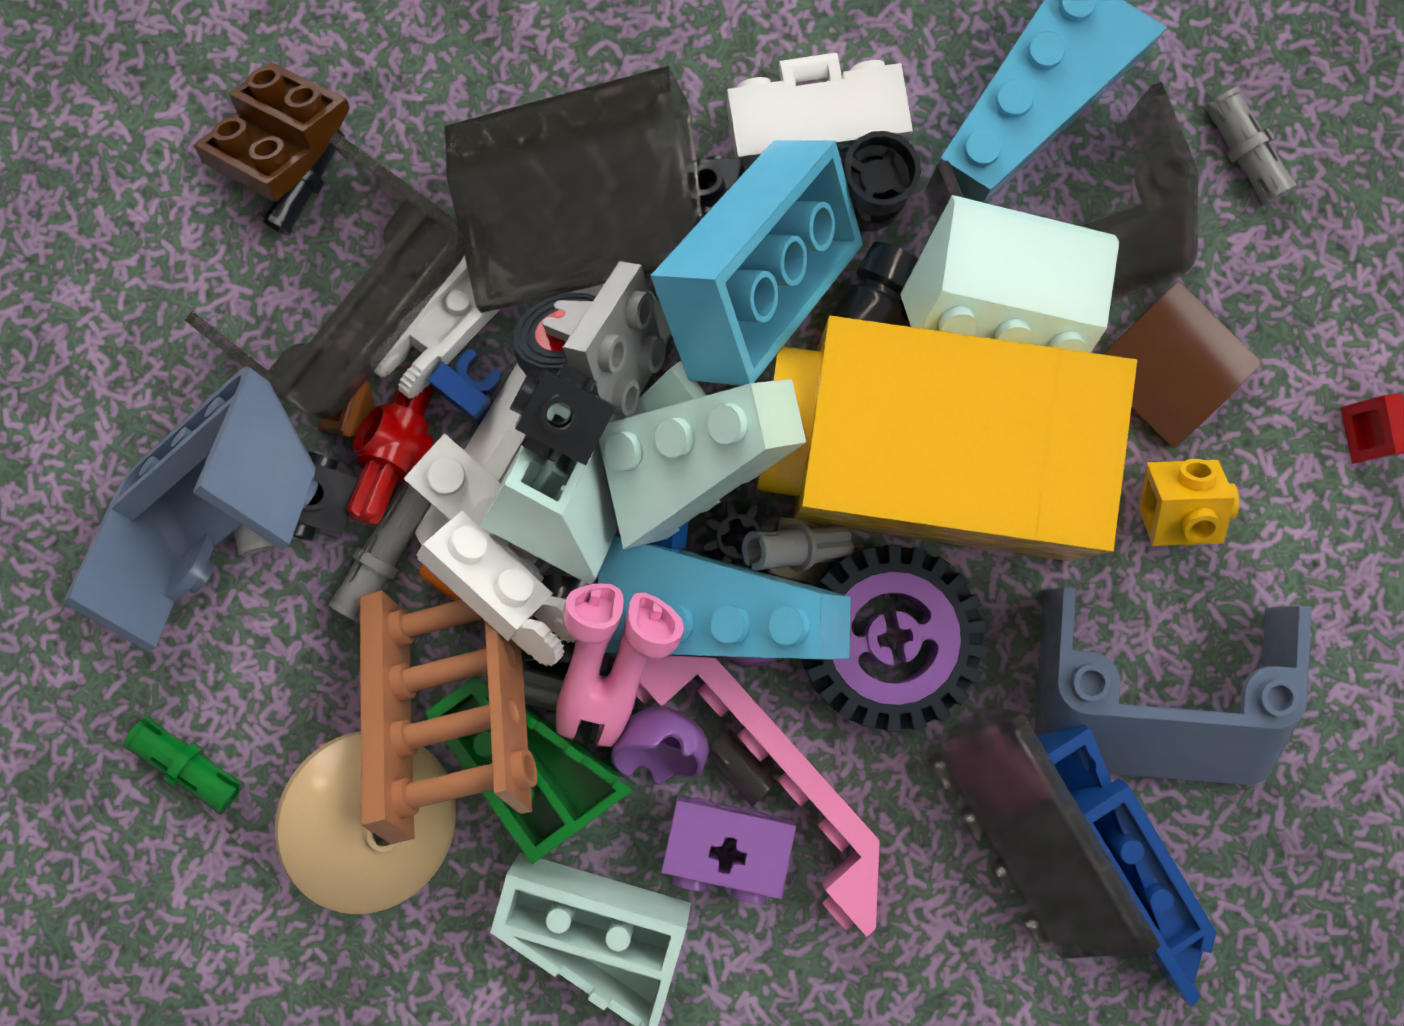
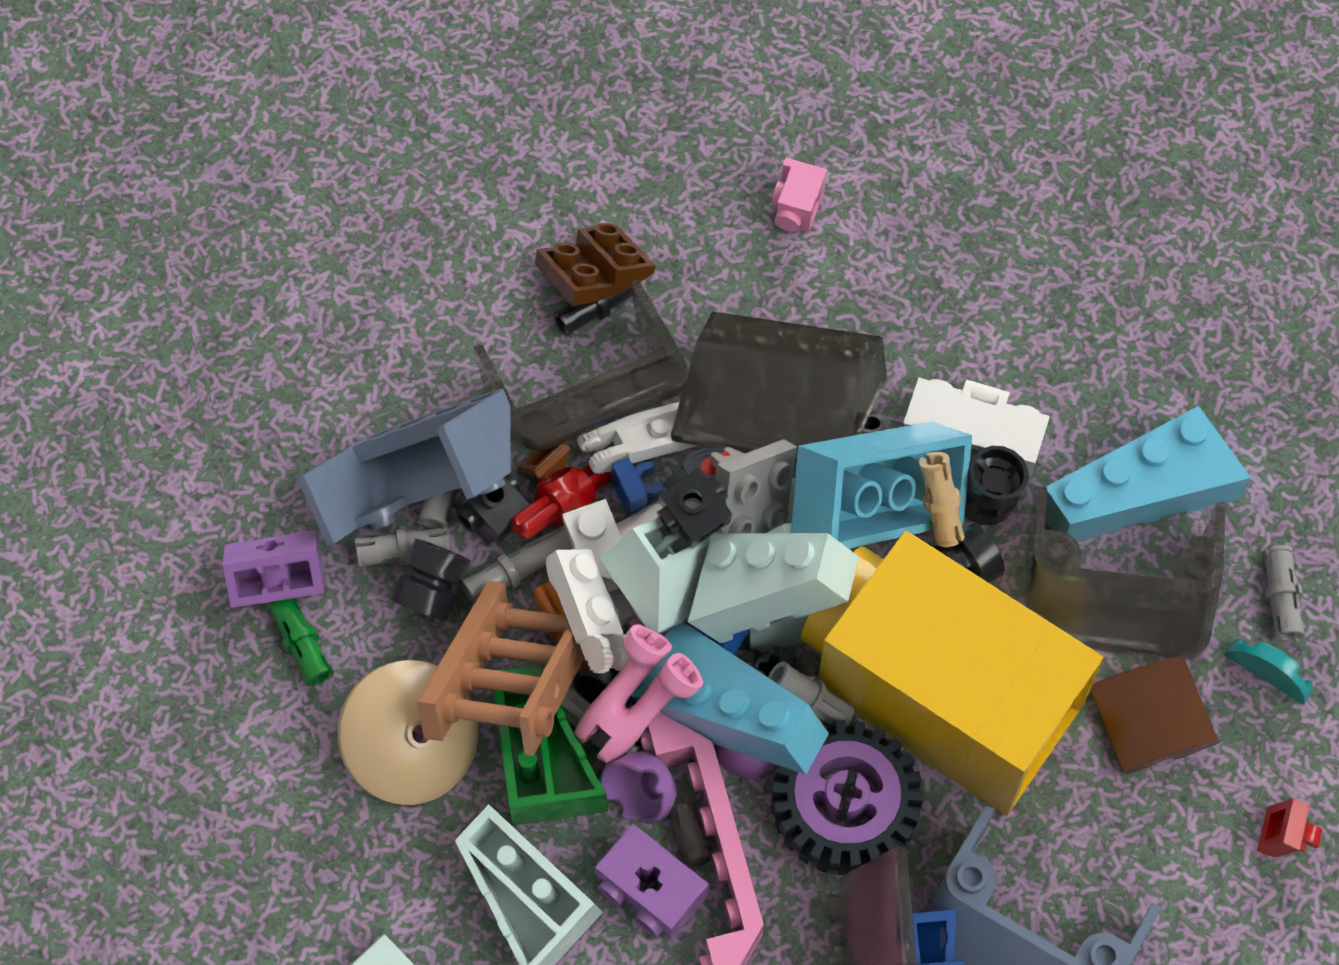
camera: 25 degrees right, 20 degrees down
light aqua slope [900,195,1119,353] -> none
yellow brick [1139,459,1239,546] -> none
none -> medium lavender brick [222,530,325,608]
none -> light grey pin [355,527,450,568]
none -> black wheel [391,538,471,621]
none -> tan pin [919,452,965,547]
none -> teal tile [1224,638,1313,705]

